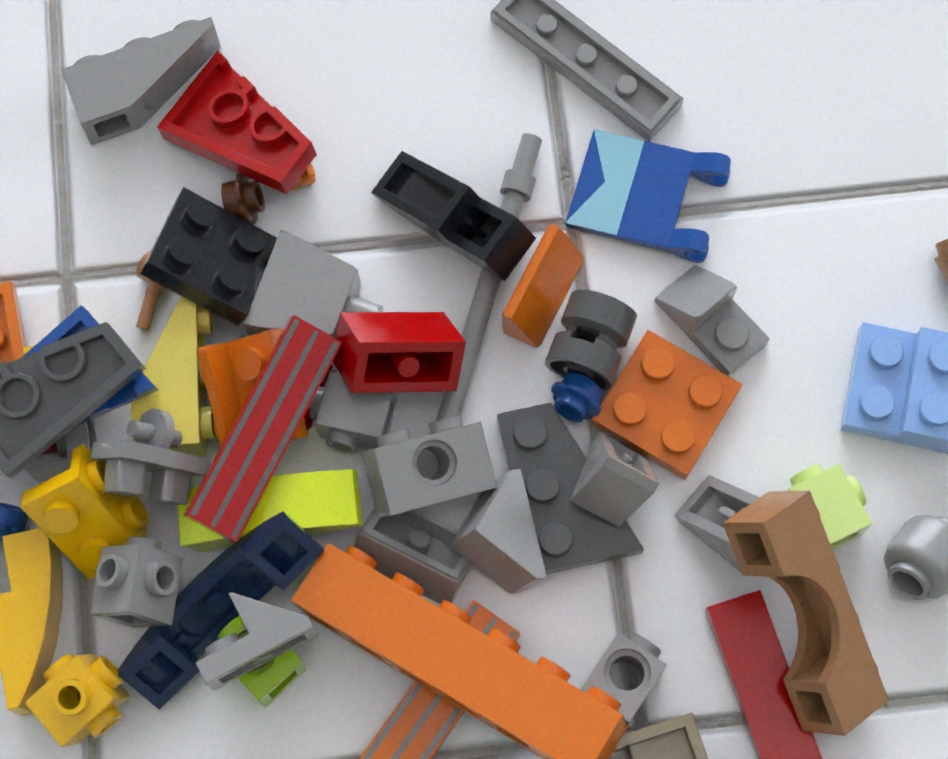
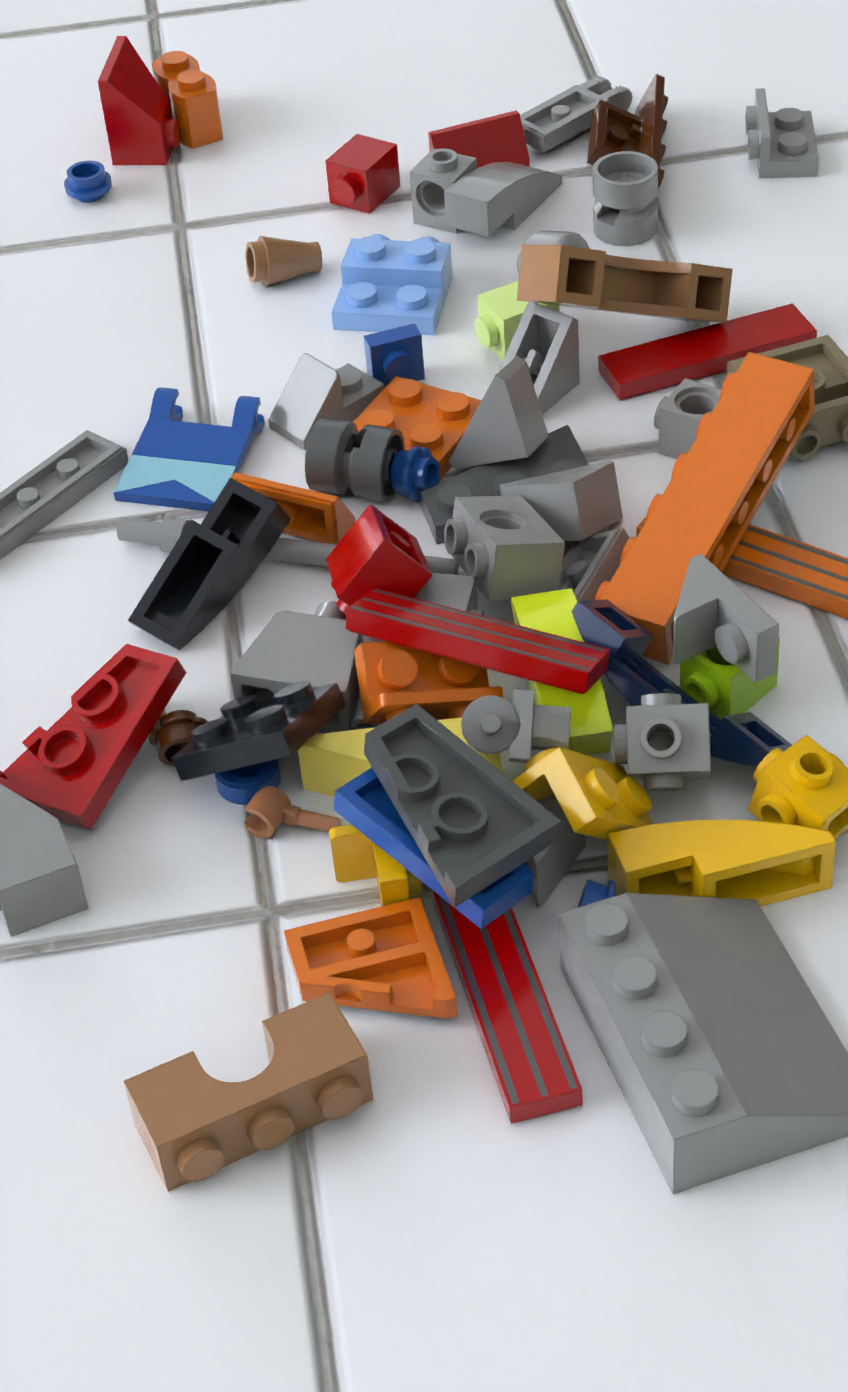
camera: 90 degrees left, 30 degrees down
none -> blue plate [364,323,425,388]

